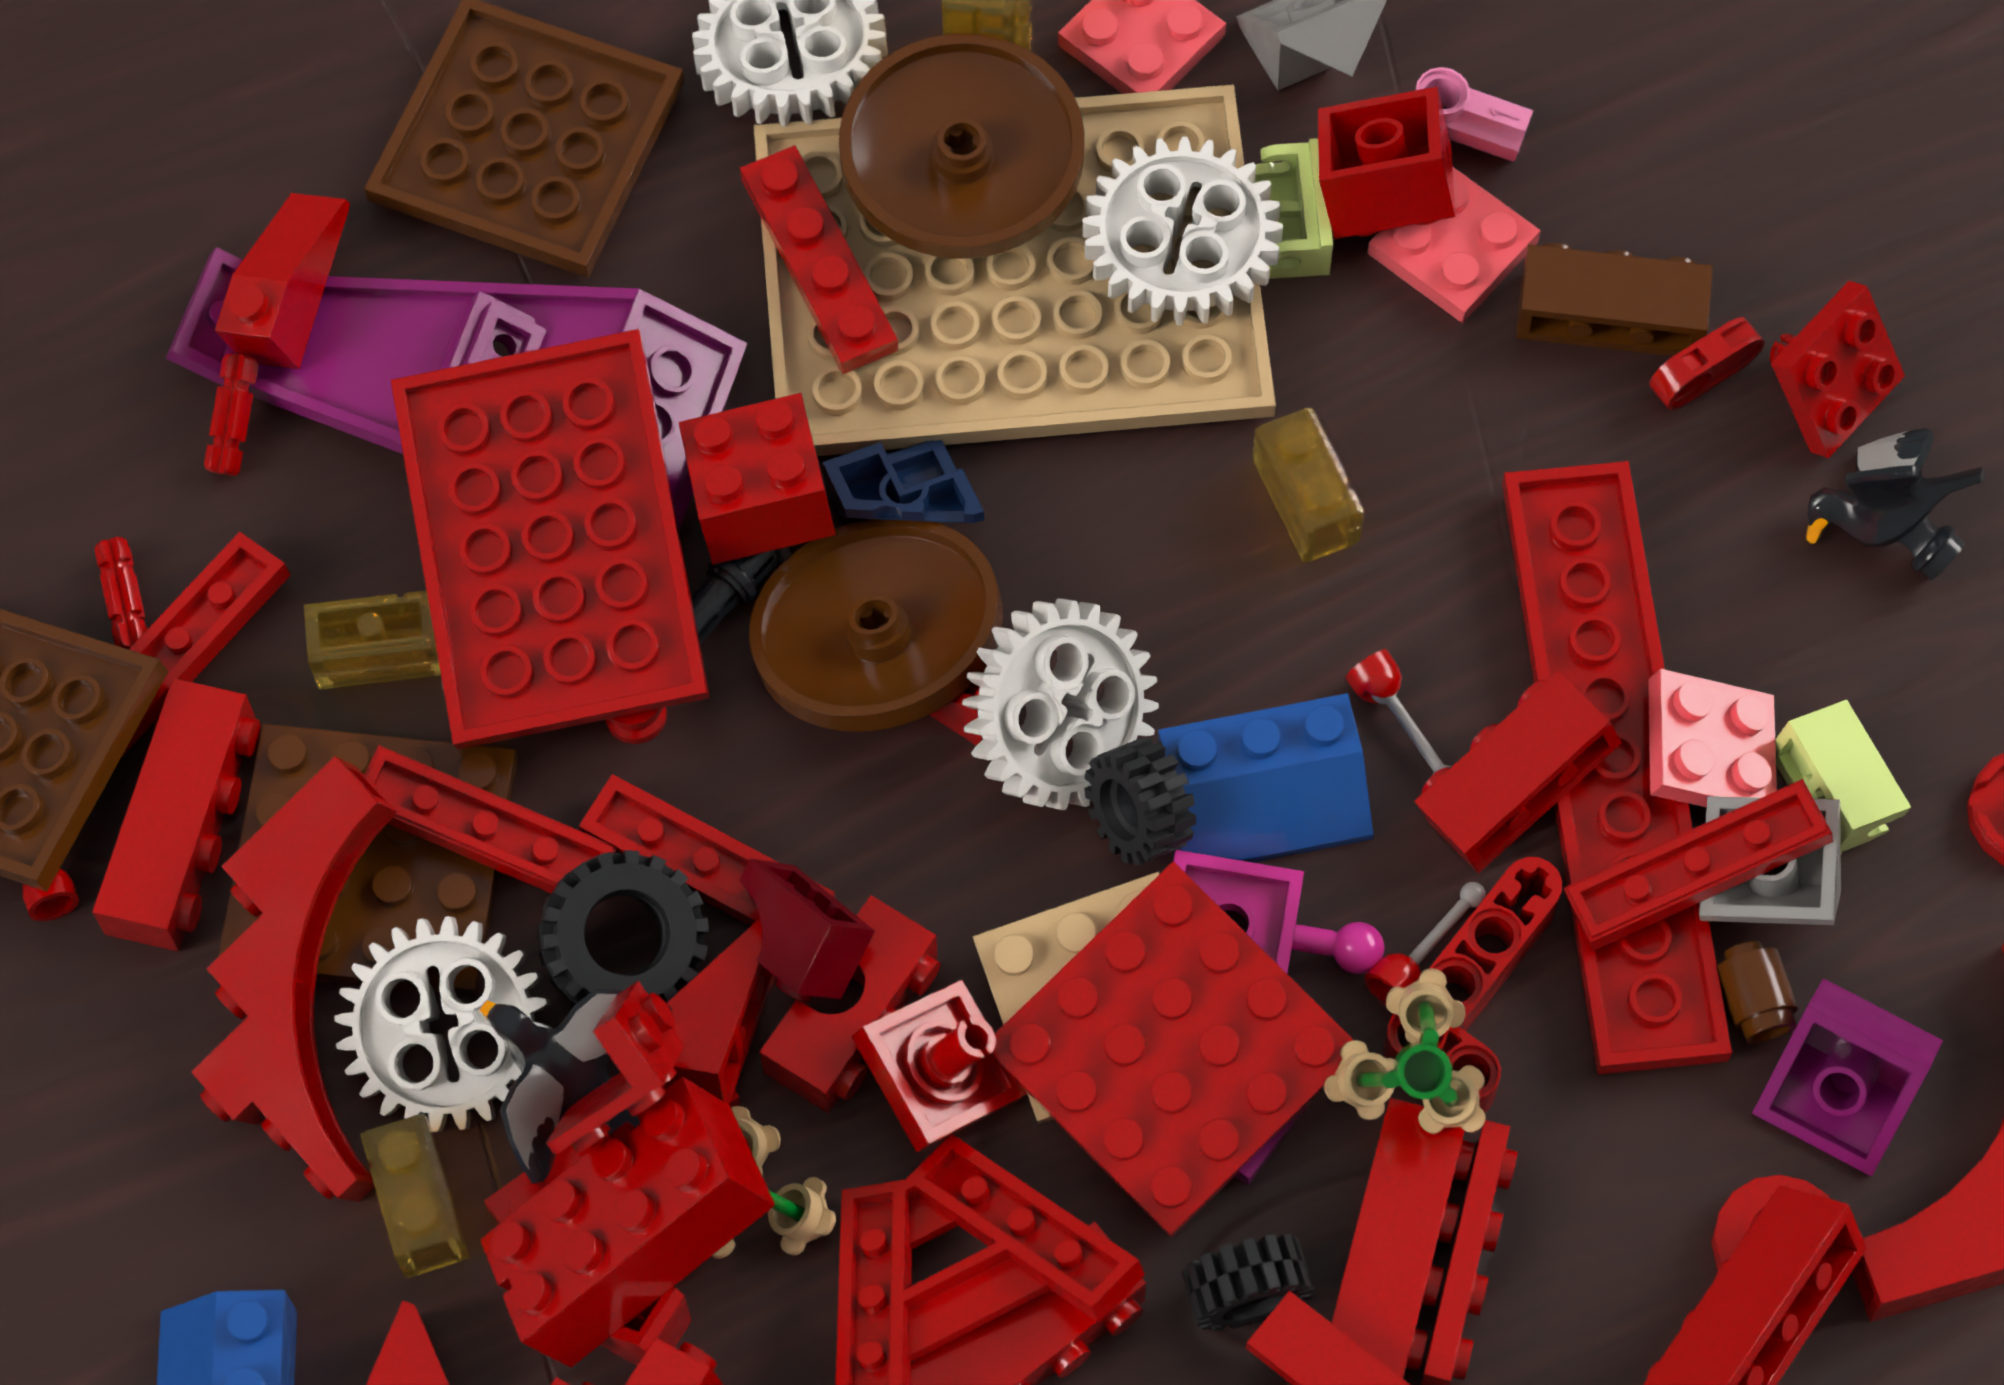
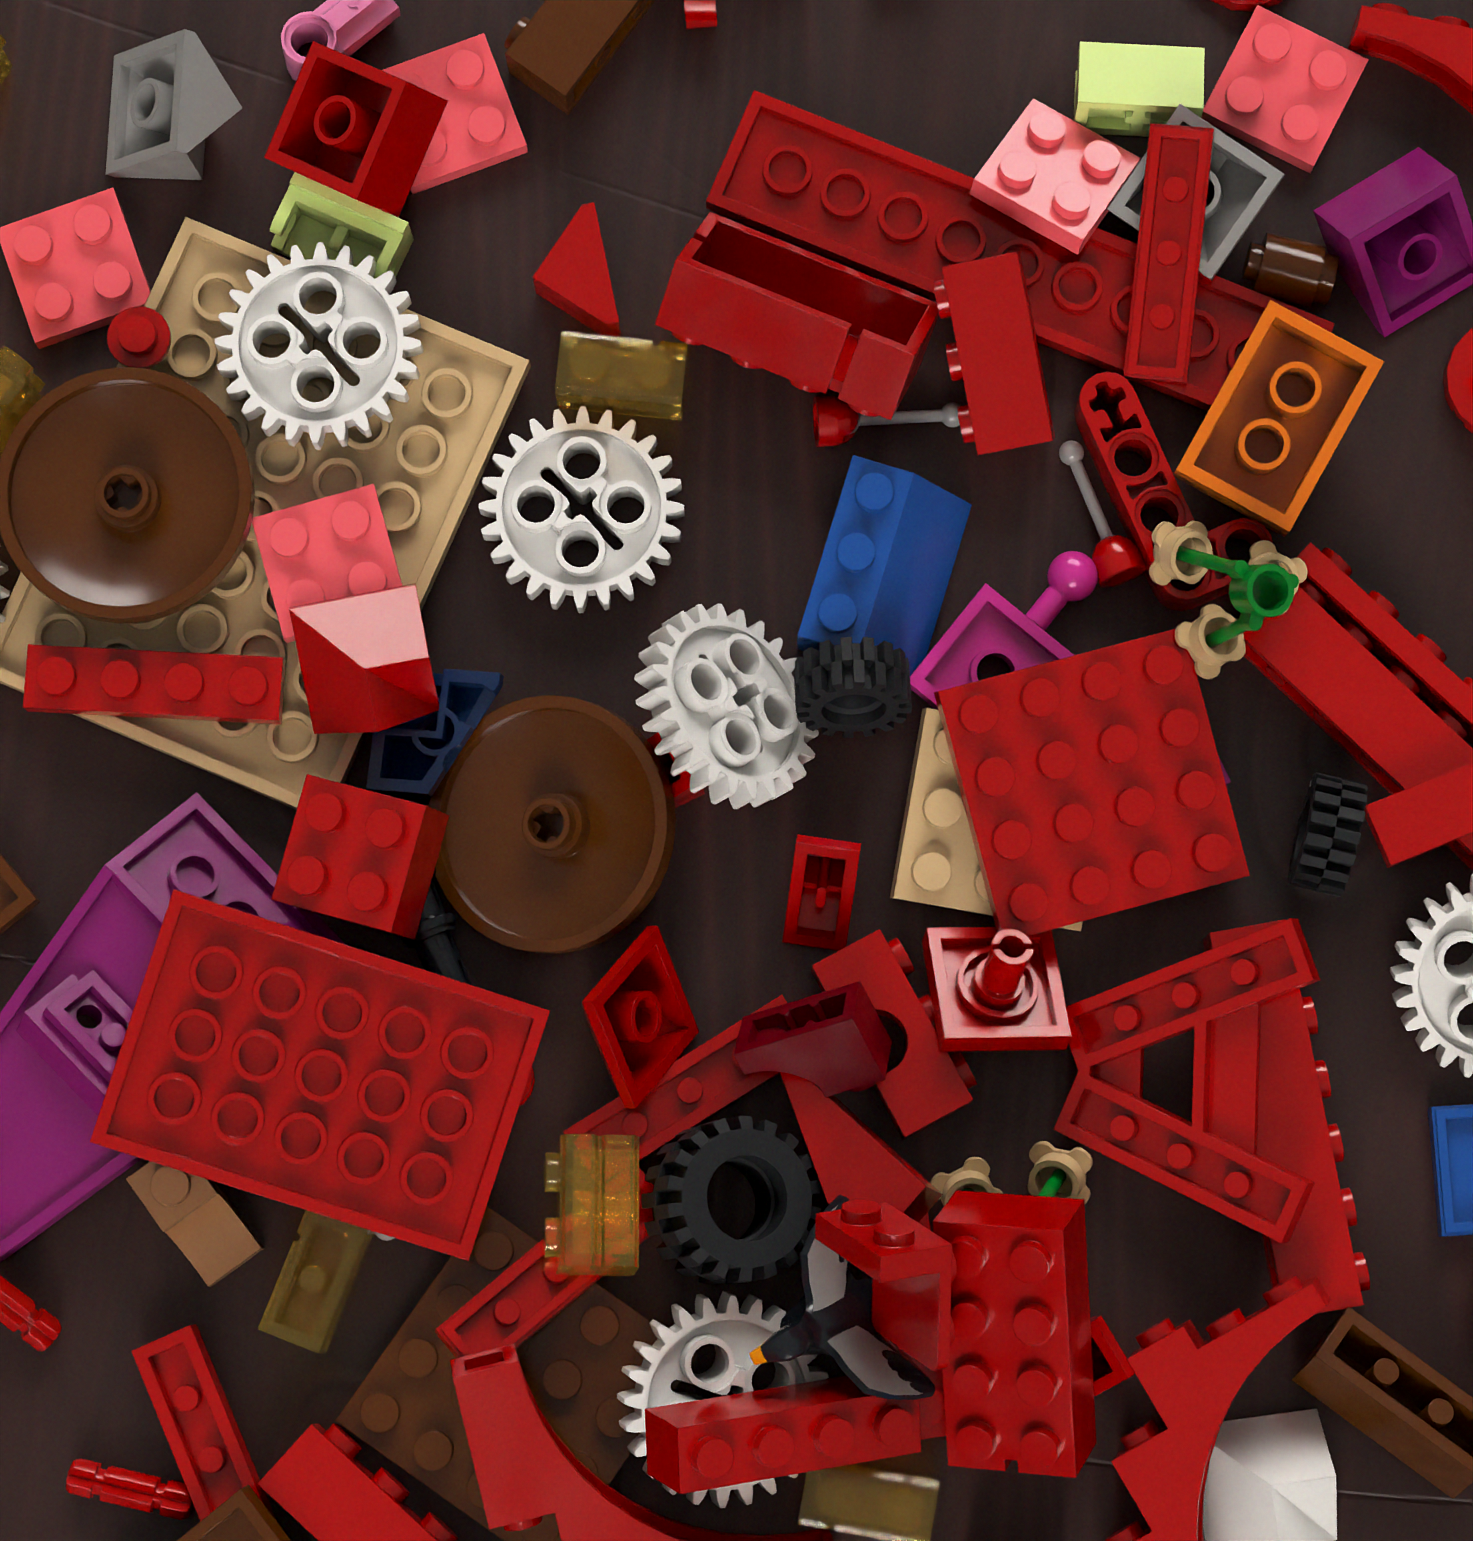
camera: 60 degrees left, 15 degrees up
none -> red plate [107,306,171,369]
none -> medium nougat arch [126,1161,264,1287]
none -> coral plate [252,484,403,643]
none -> red slope [289,583,439,734]
none -> white gear [479,406,685,613]
none -> red slope [533,202,621,341]
none -> clear yellow brick [543,1134,639,1276]
none -> red slope [582,926,699,1109]
none -> red brick [645,1376,921,1494]
none -> red piece [655,212,939,420]
none -> red slope [782,834,861,950]
none -> orange brick [1173,300,1385,537]
none -> coral plate [1202,5,1369,174]

